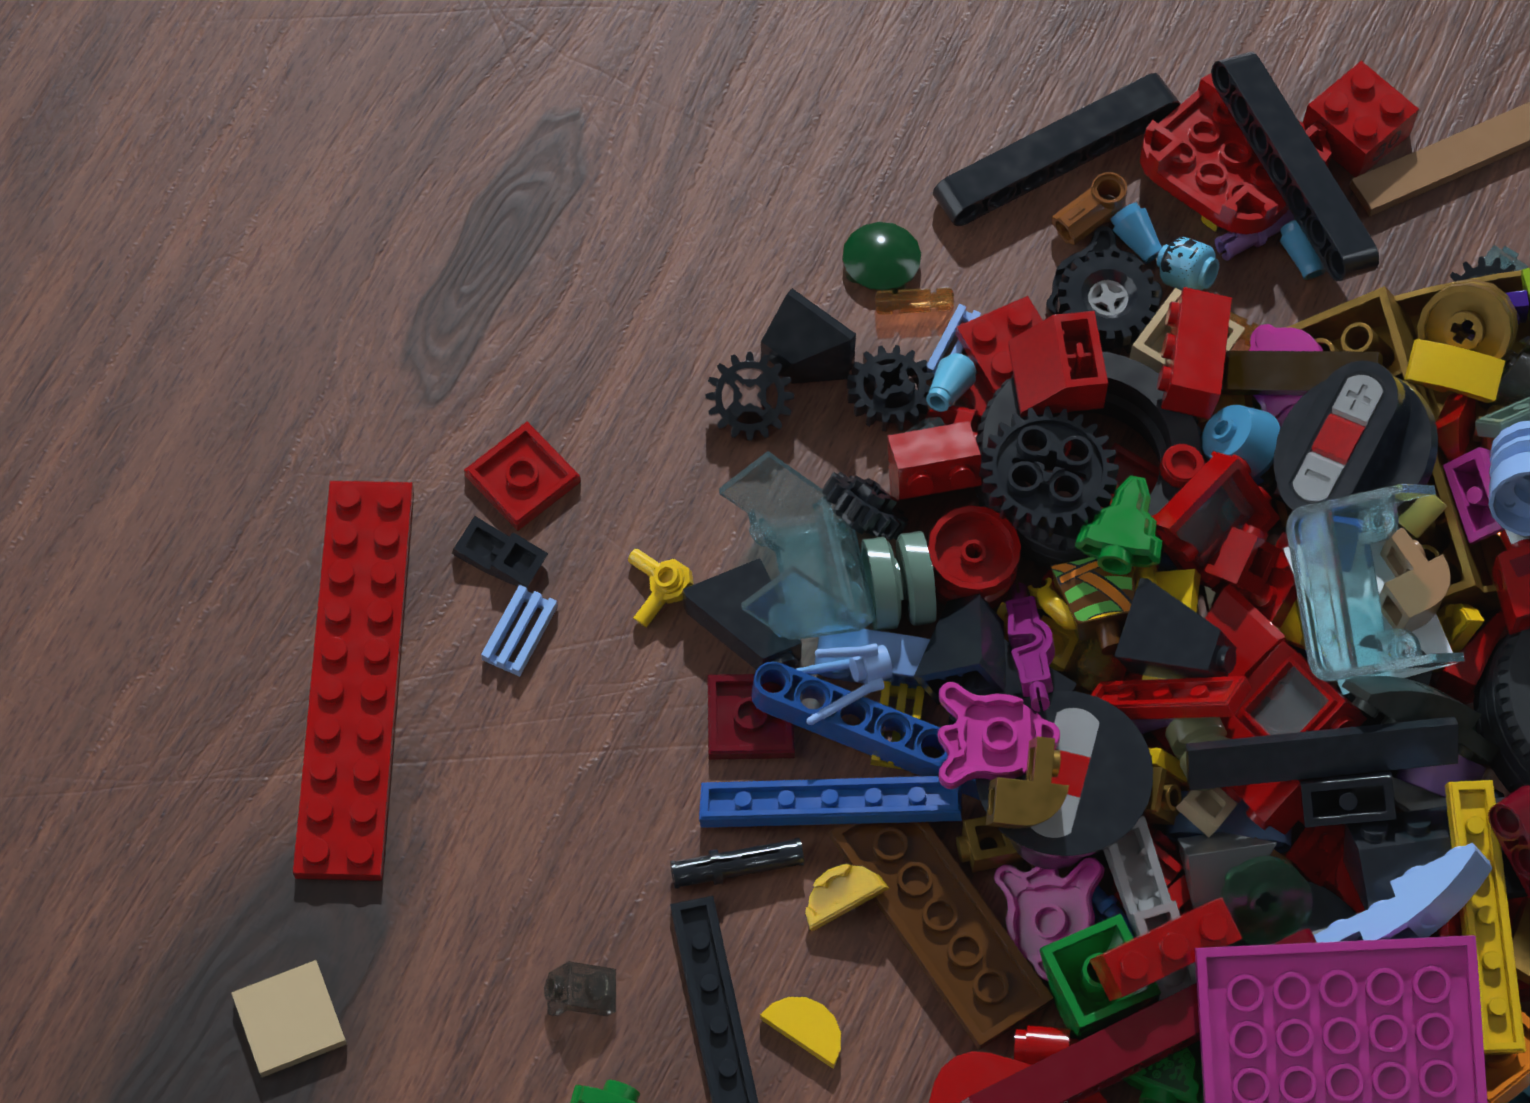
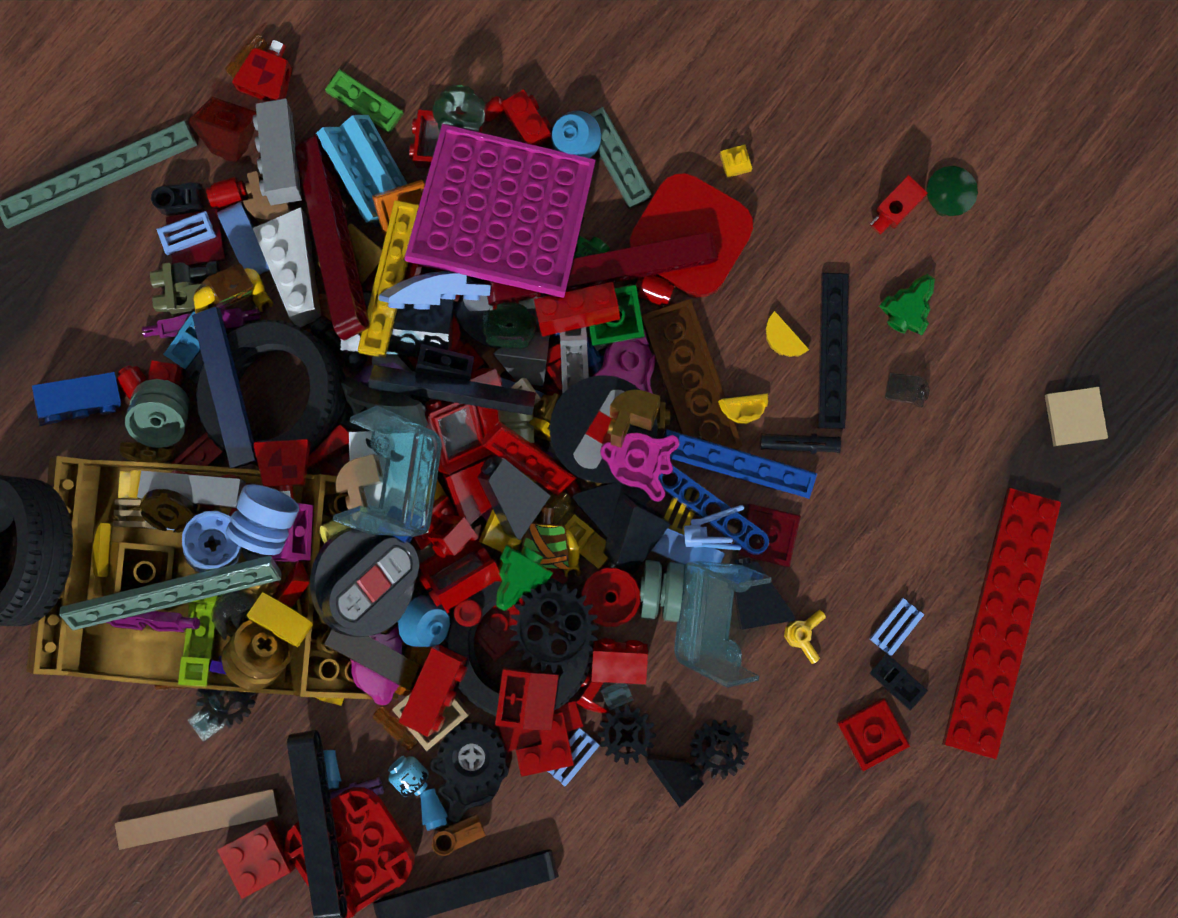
camera: 165 degrees left, 20 degrees up
black gear [822,472,909,540] -> none
dark green dish [842,222,921,294] -> none
clear orange axle [875,287,954,315] -> none
medium azure cone [926,353,976,412] -> none
magenta piece [1006,582,1055,712] -> none
yellow tile [1433,604,1485,672] -> none

